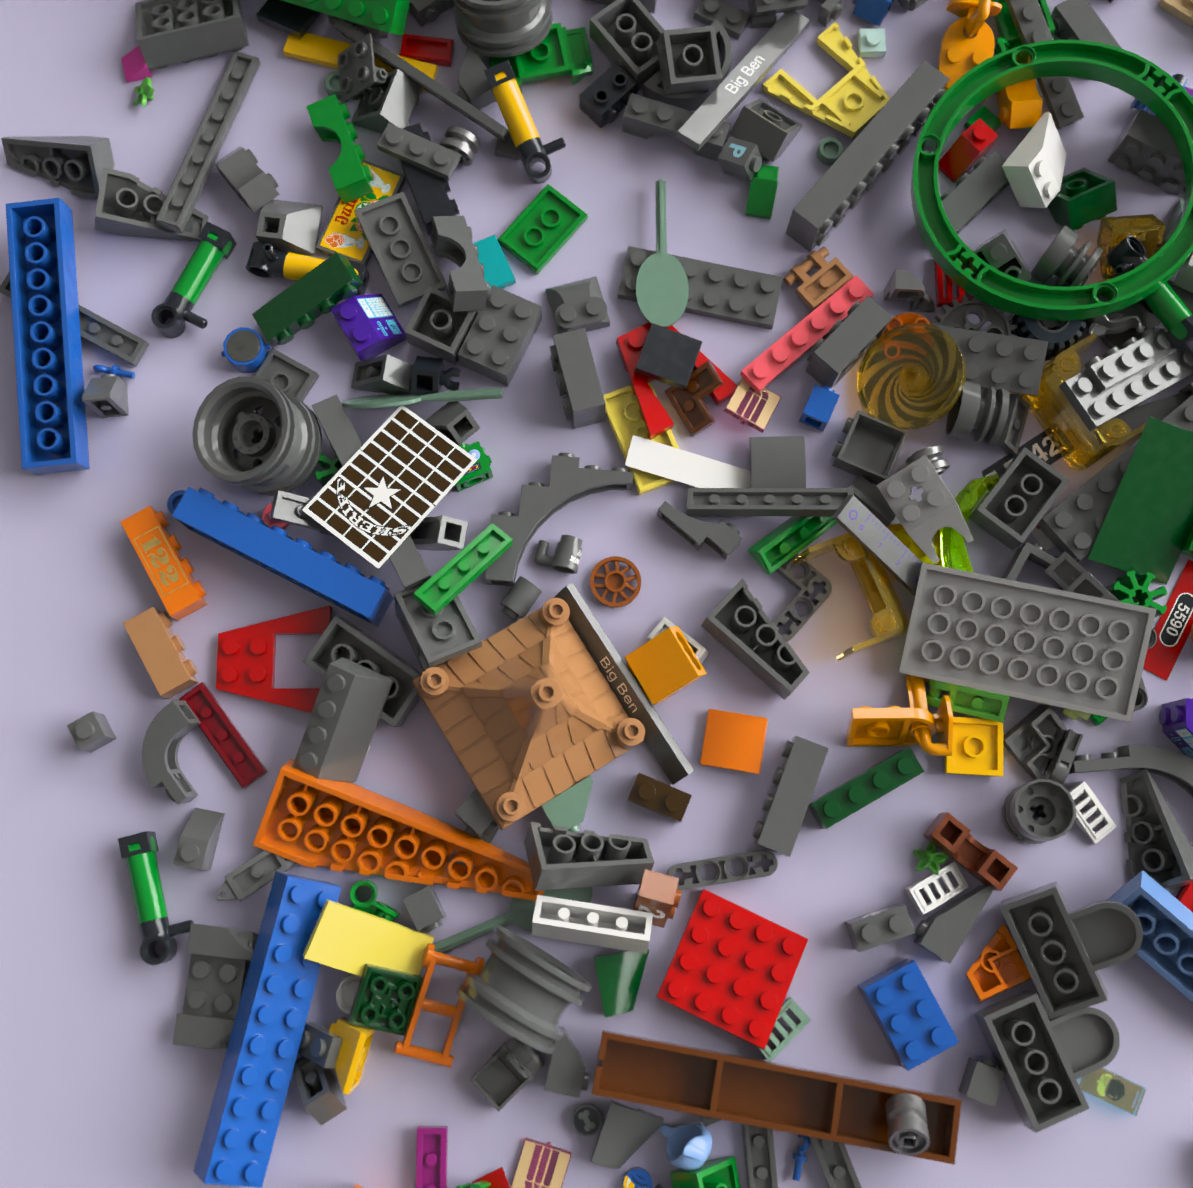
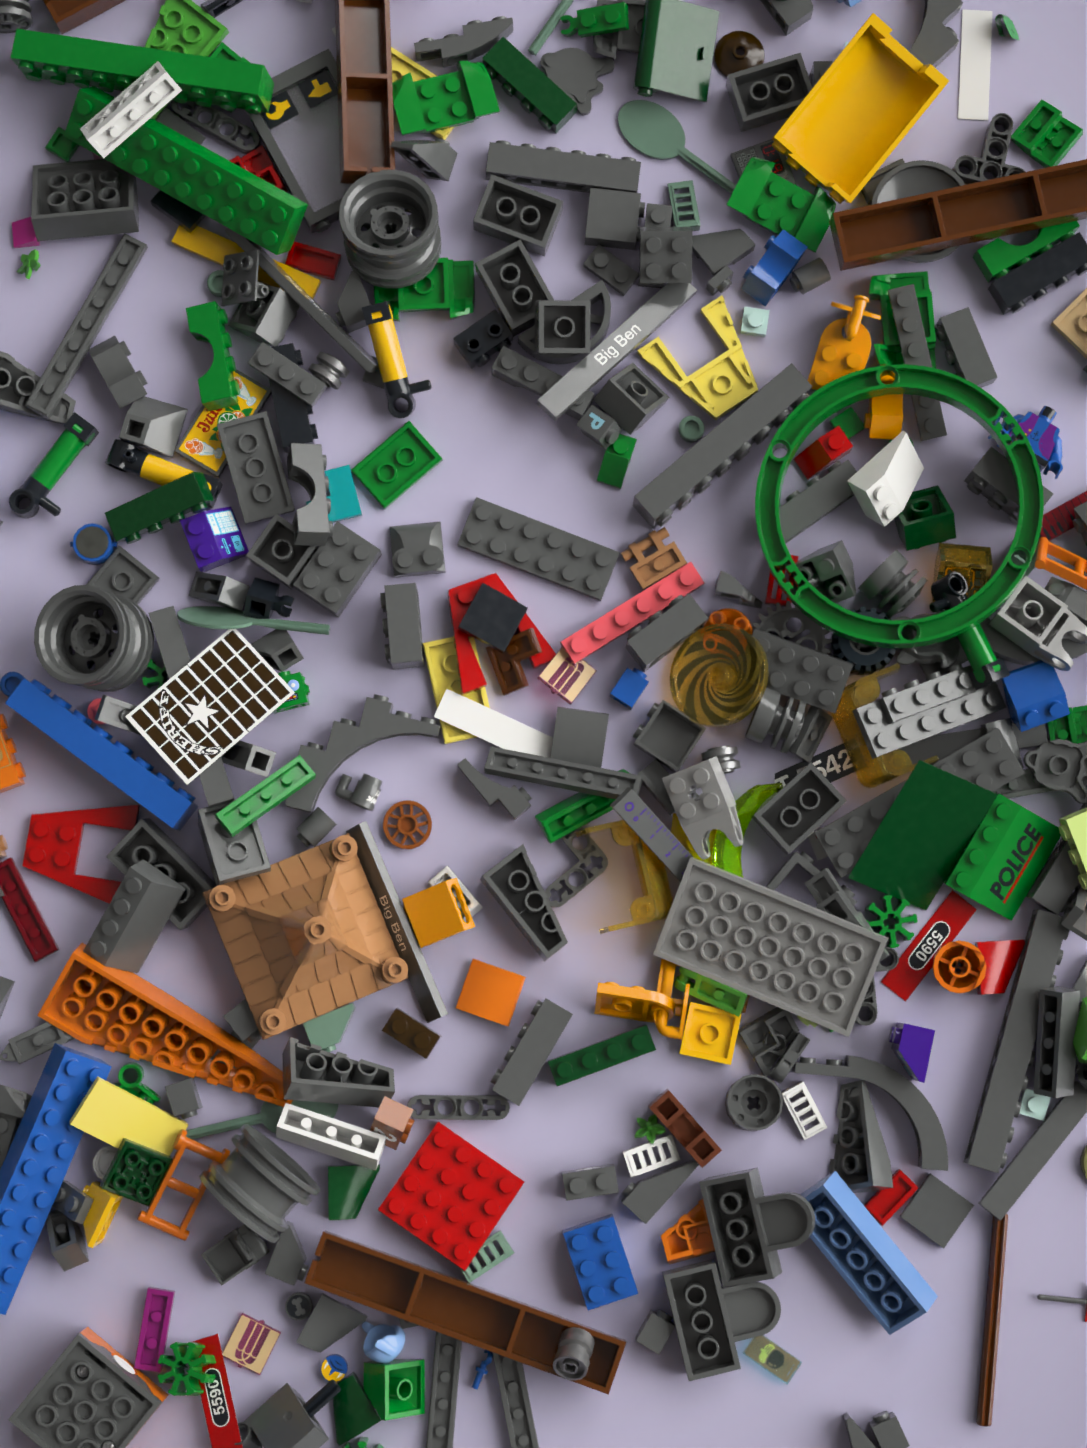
camera: 10 degrees right, 5 degrees up
sand green piece [635,179,689,328] -> none

